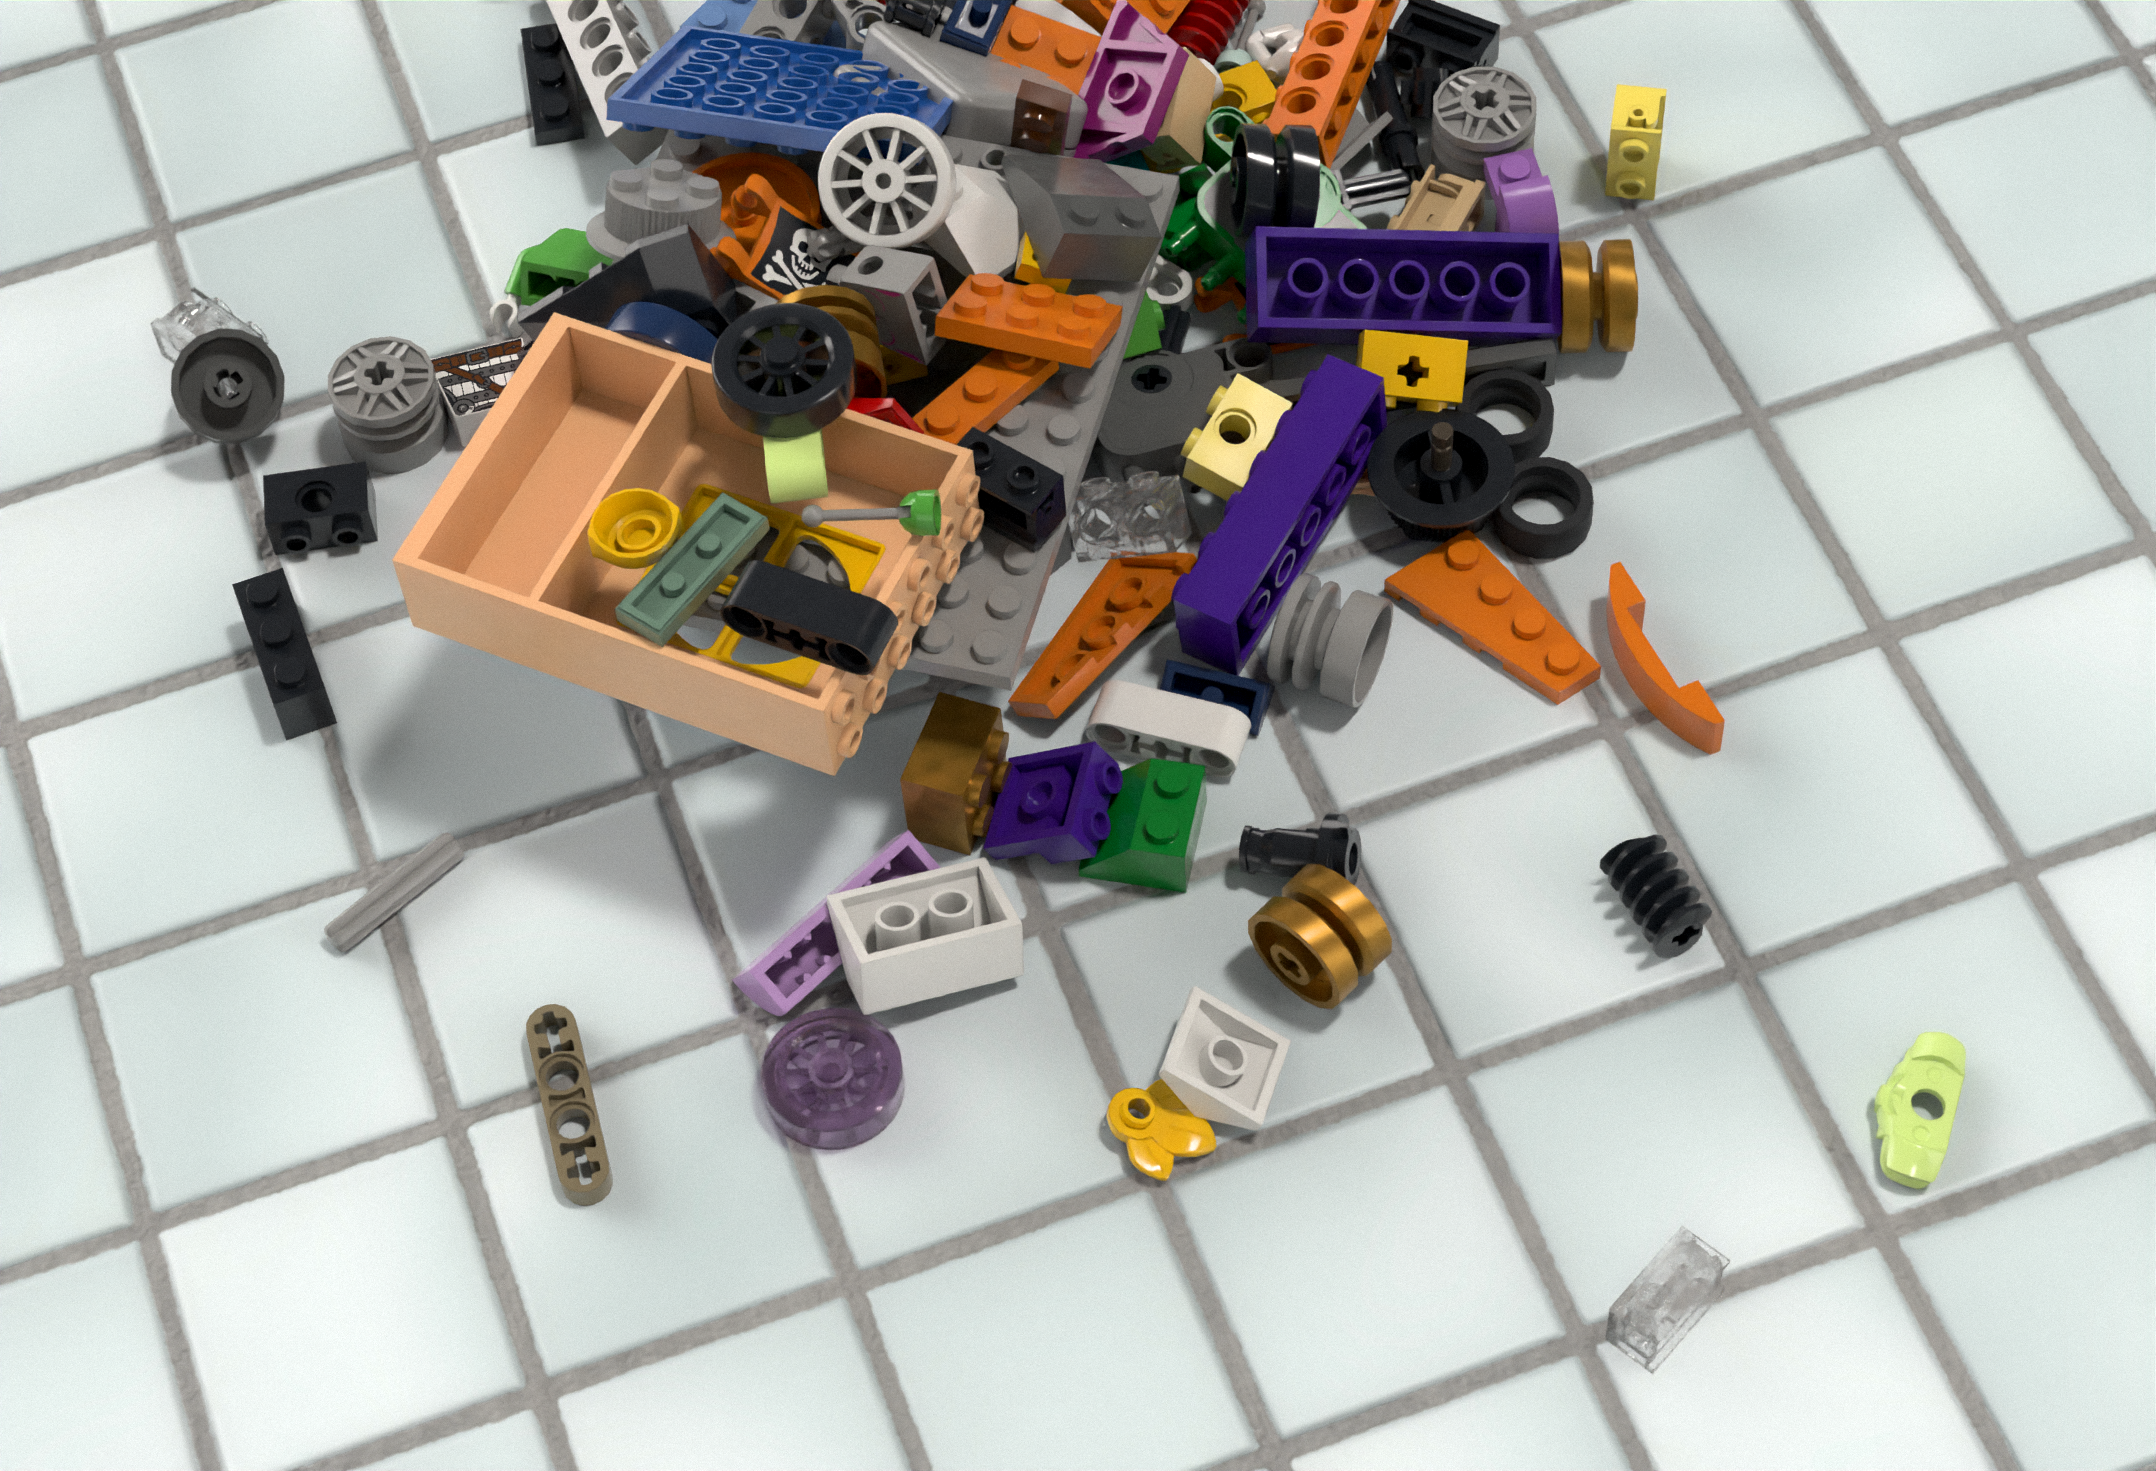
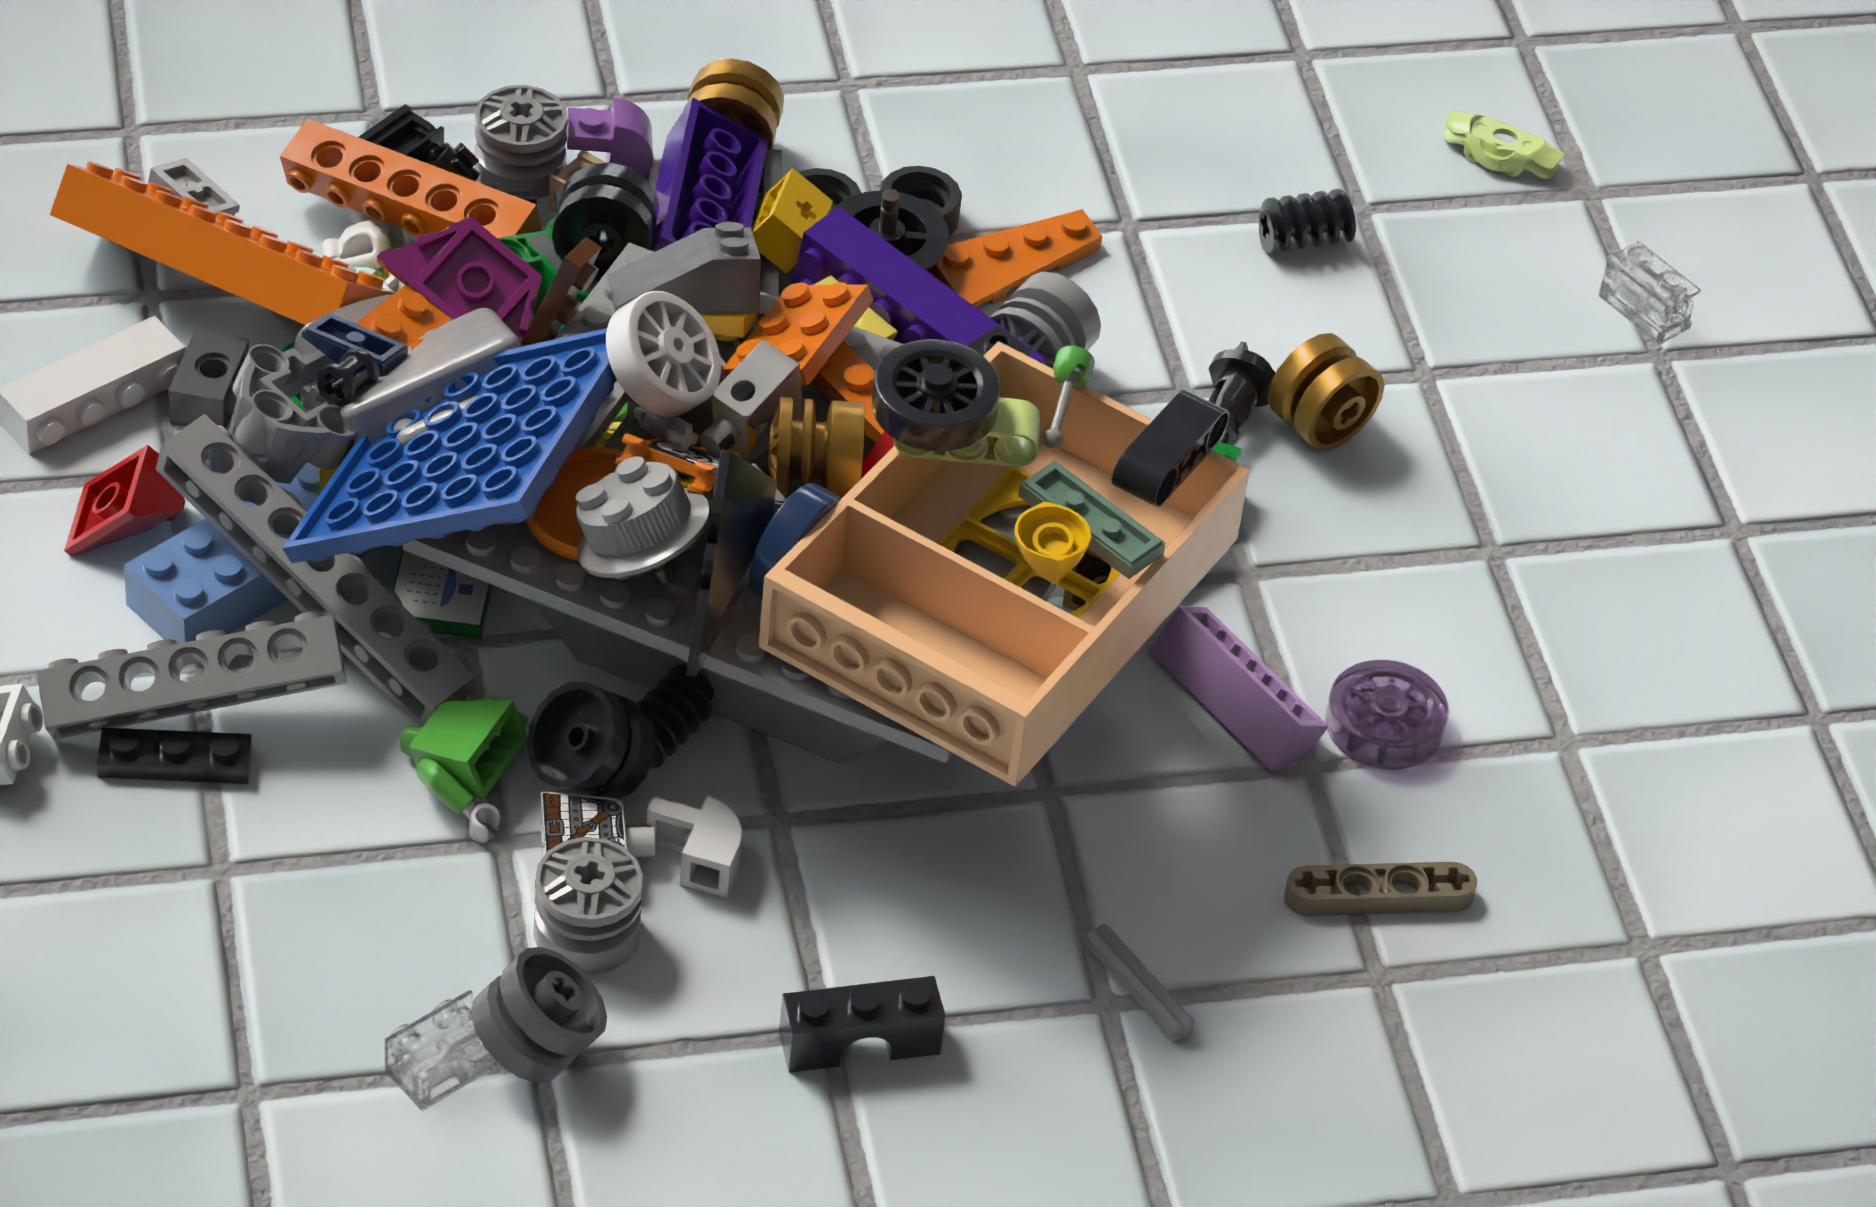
camera: 90 degrees left, 10 degrees down
black brick [263,461,378,555] -> none
white slope [827,857,1024,1015] -> none
yellow plate [1107,1079,1217,1181] -> none
white slope [1159,986,1291,1131] -> none
light yellow hinge [1605,84,1667,200] -> none
orange slope [1606,562,1725,755] -> none

